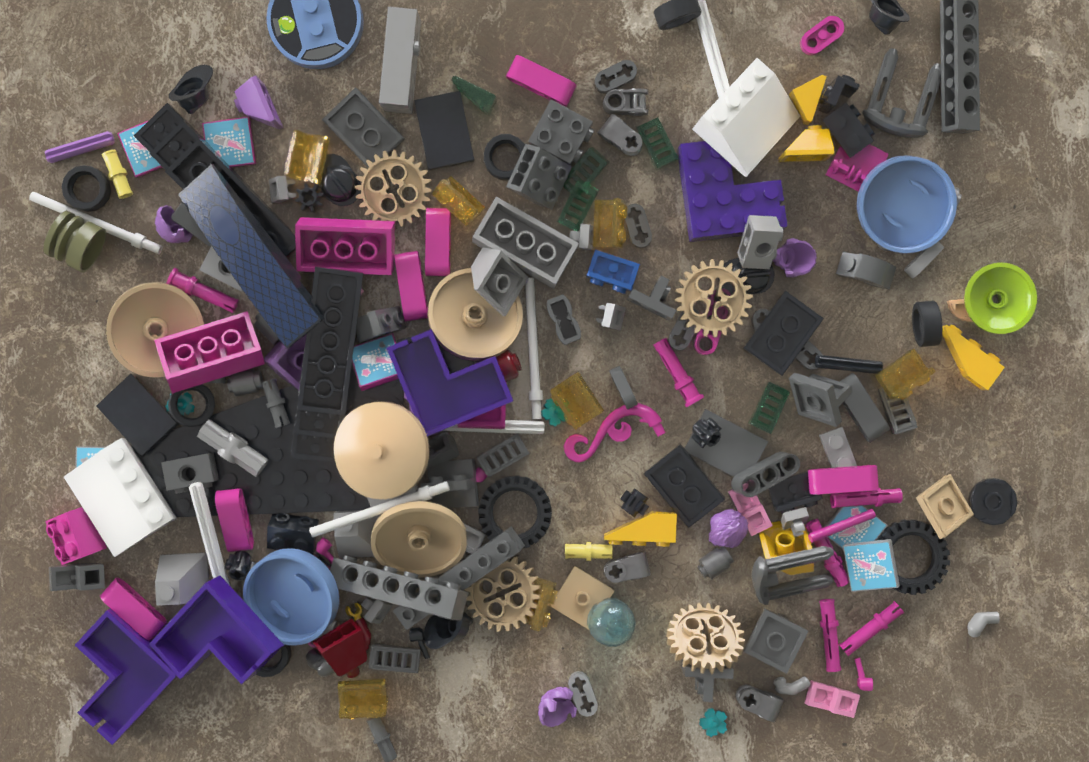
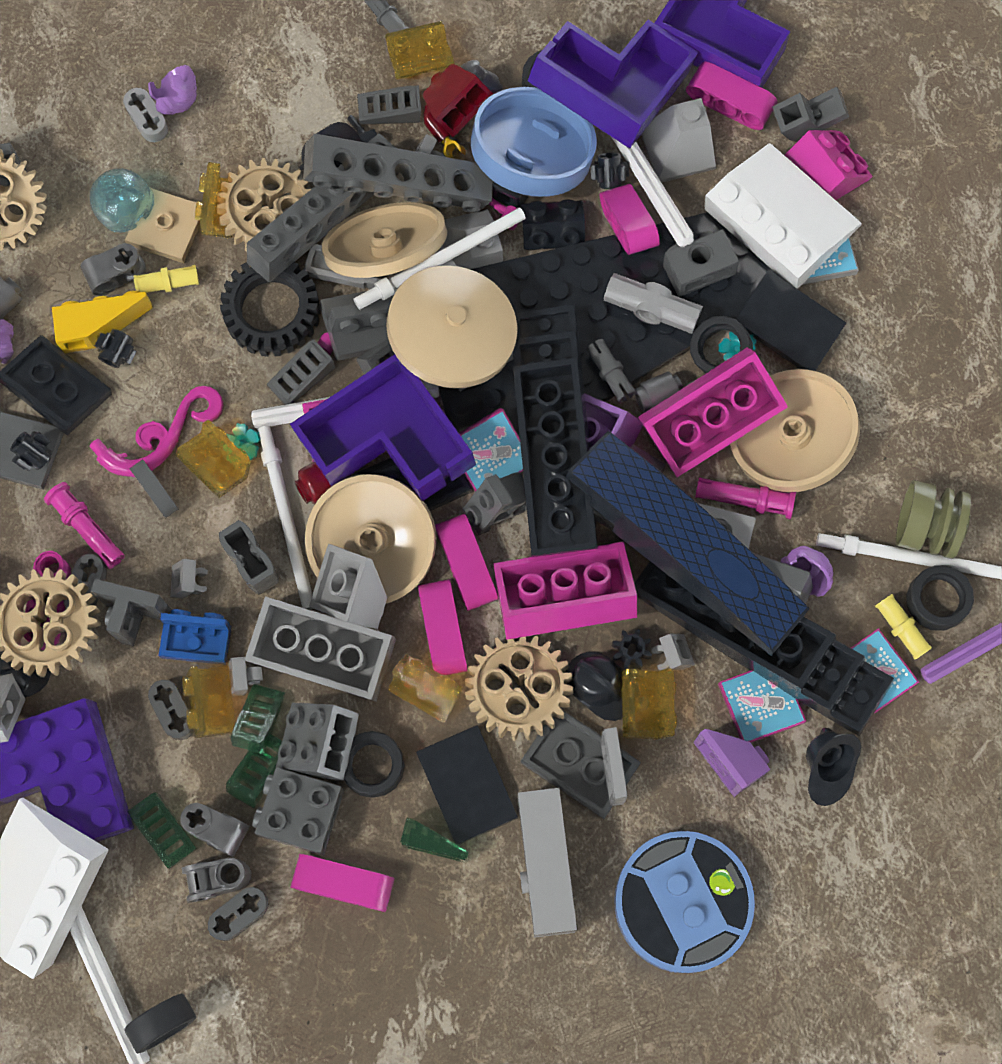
camera: 175 degrees right, 15 degrees down
none -> light grey tile [600,727,627,806]

